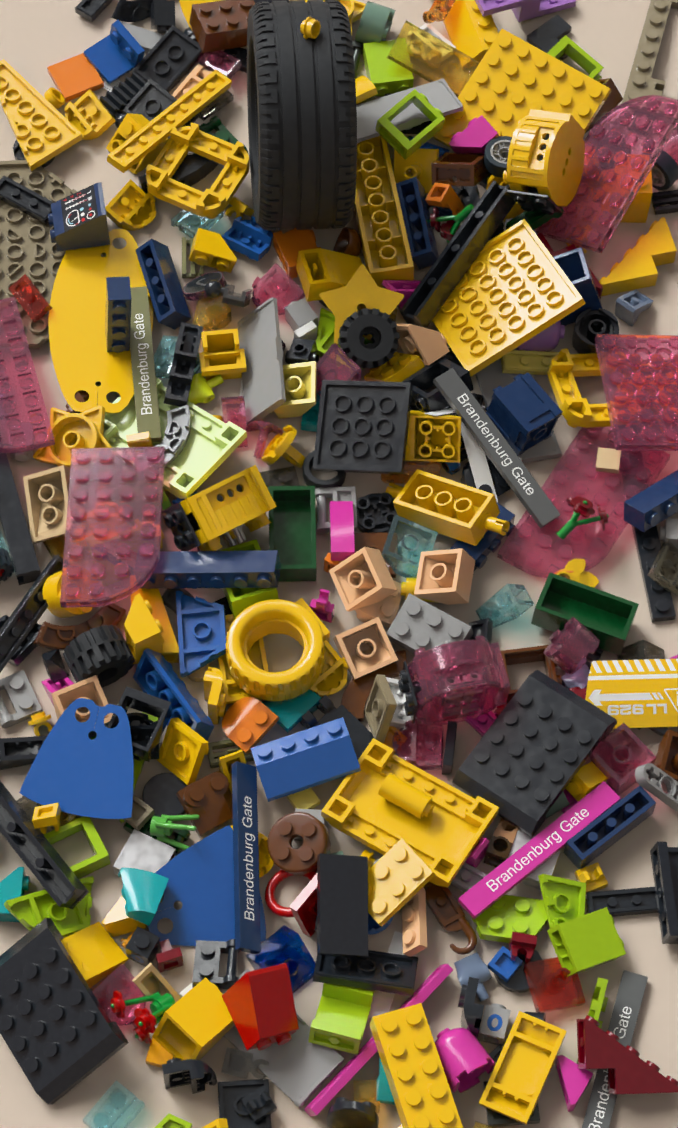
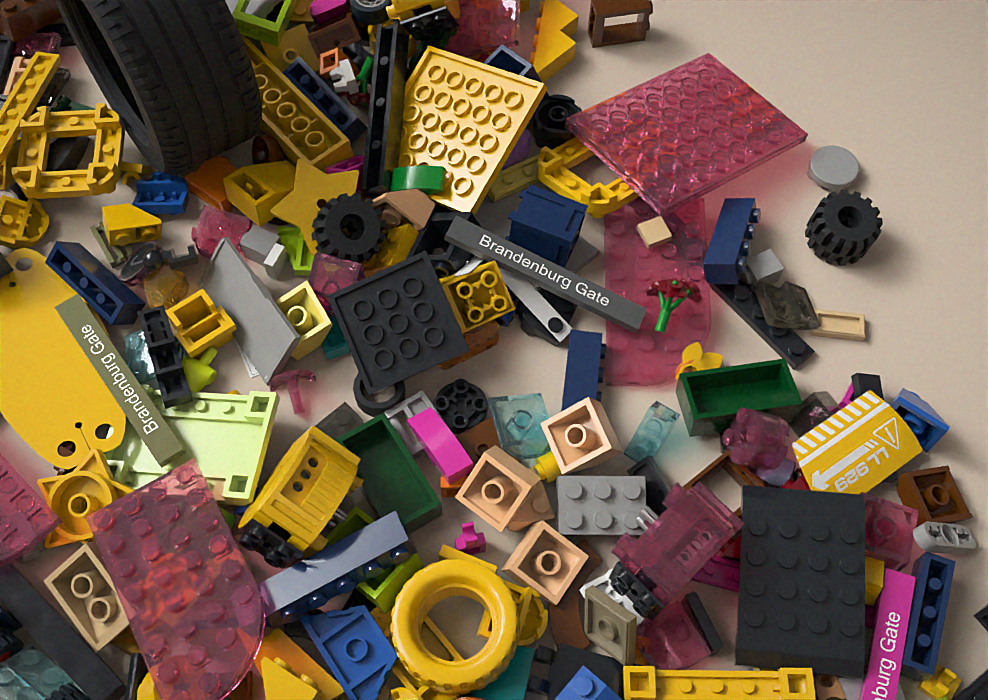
camera: 30 degrees left, 0 degrees up
brick [105,276,131,353] -> none
yellow tile [126,431,154,455] -> none
tile [133,405,192,481] -> none
clear light blue plate [171,209,224,239] -> none
clear pink slope [221,396,248,448] -> none
yellow tile [262,425,305,468] -> none
black brick [285,338,319,366] -> none
yellow brick [385,469,510,546] -> none
sand blue slope [615,289,653,326] -> none
none -> white tile [330,59,359,94]
none -> green slope [390,165,446,195]

